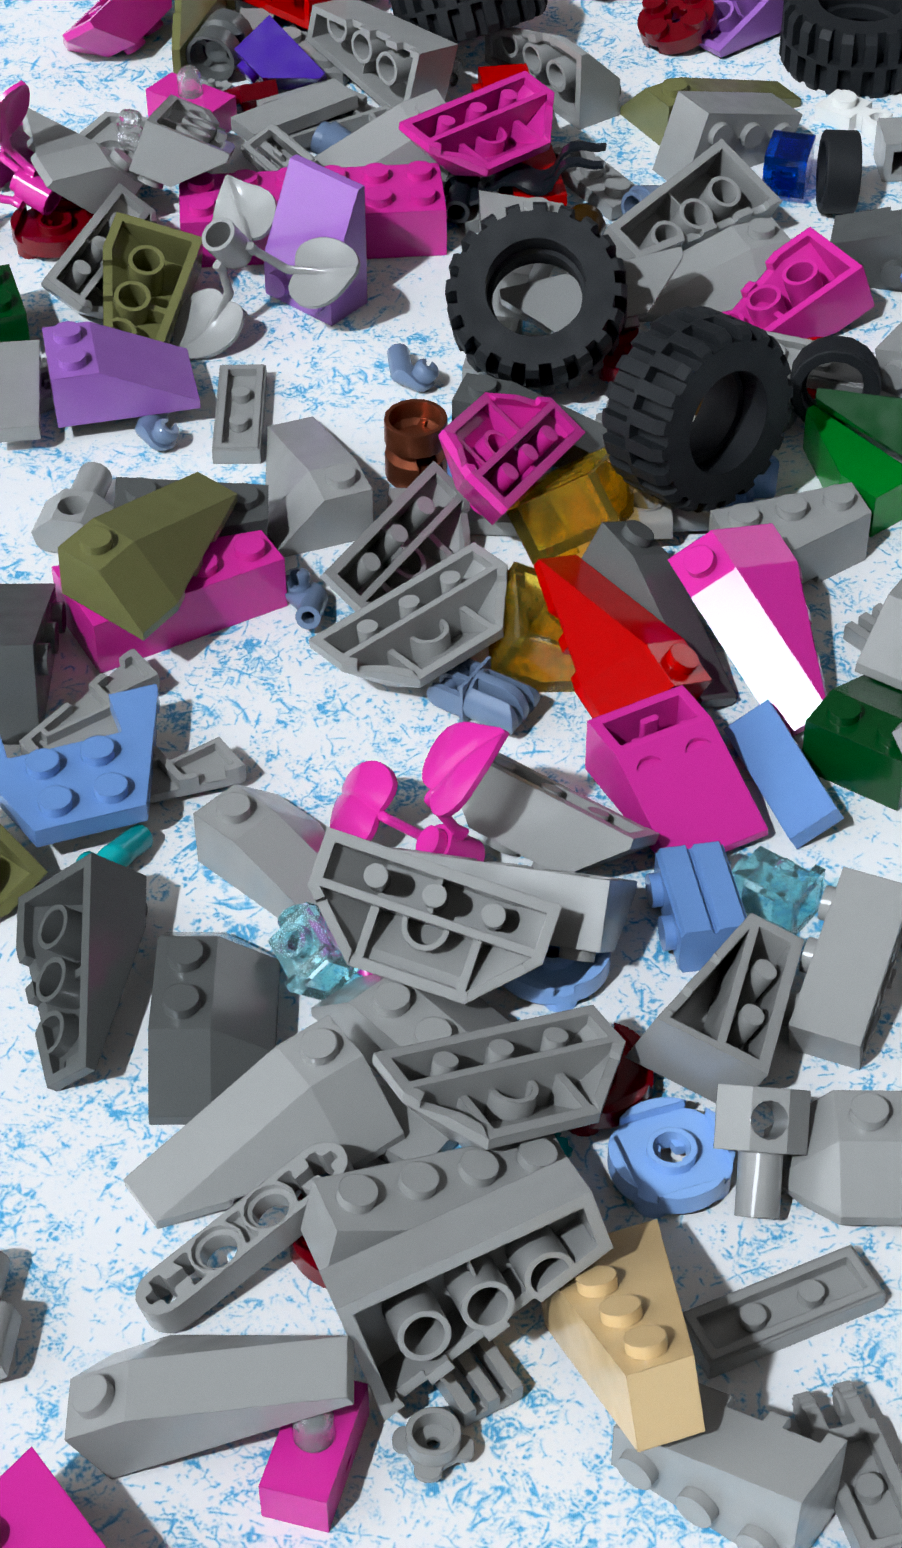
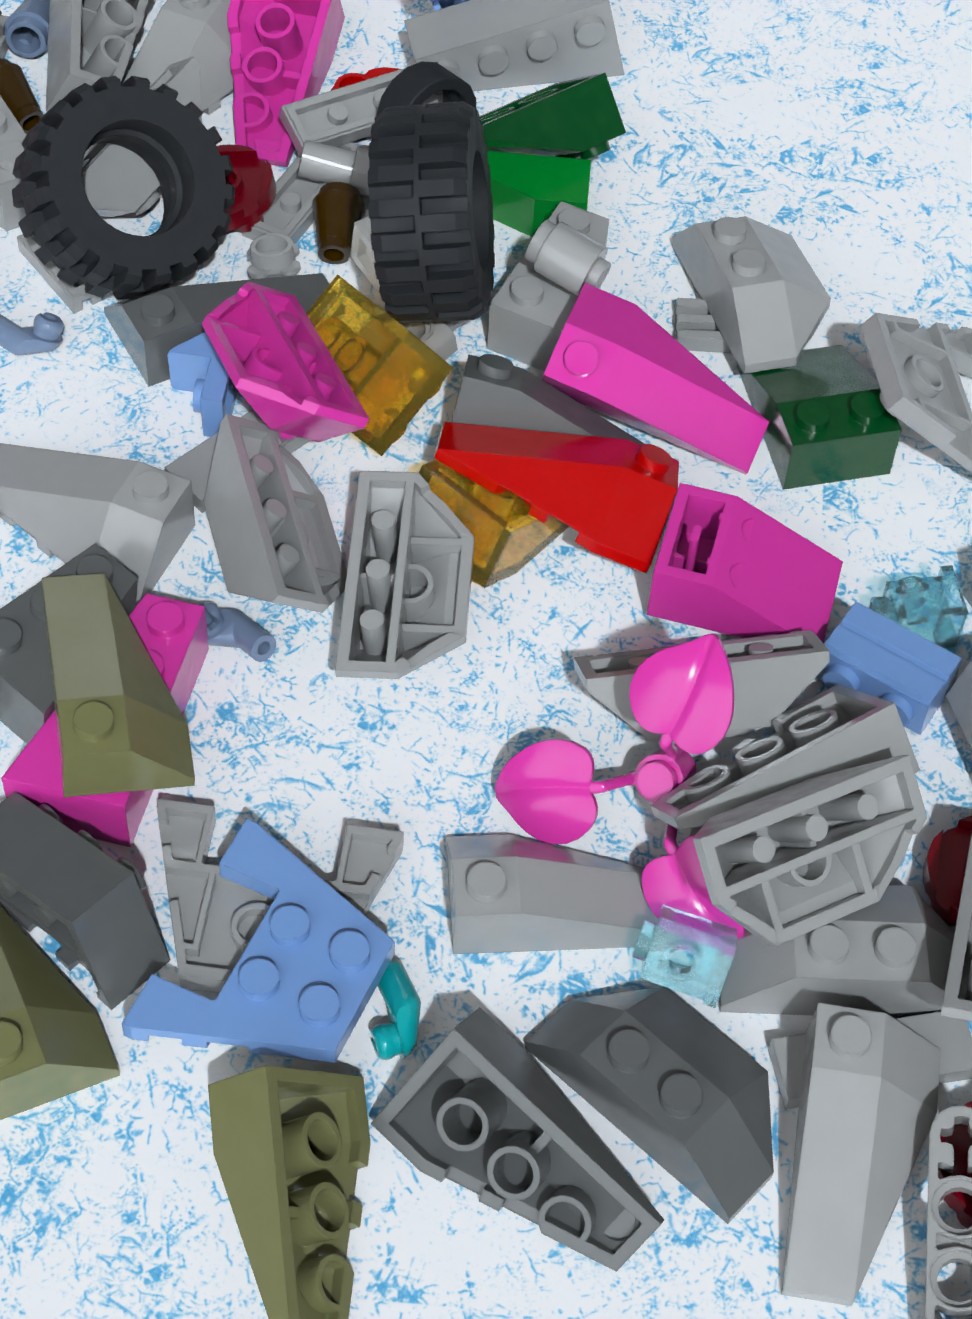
camera: 50 degrees left, 10 degrees up
copper wheel [384,399,448,488] -> none
sand blue arm [426,656,540,736] -> none
medium blue tile [723,699,844,849] -> none
none -> light grey brick [525,220,611,296]

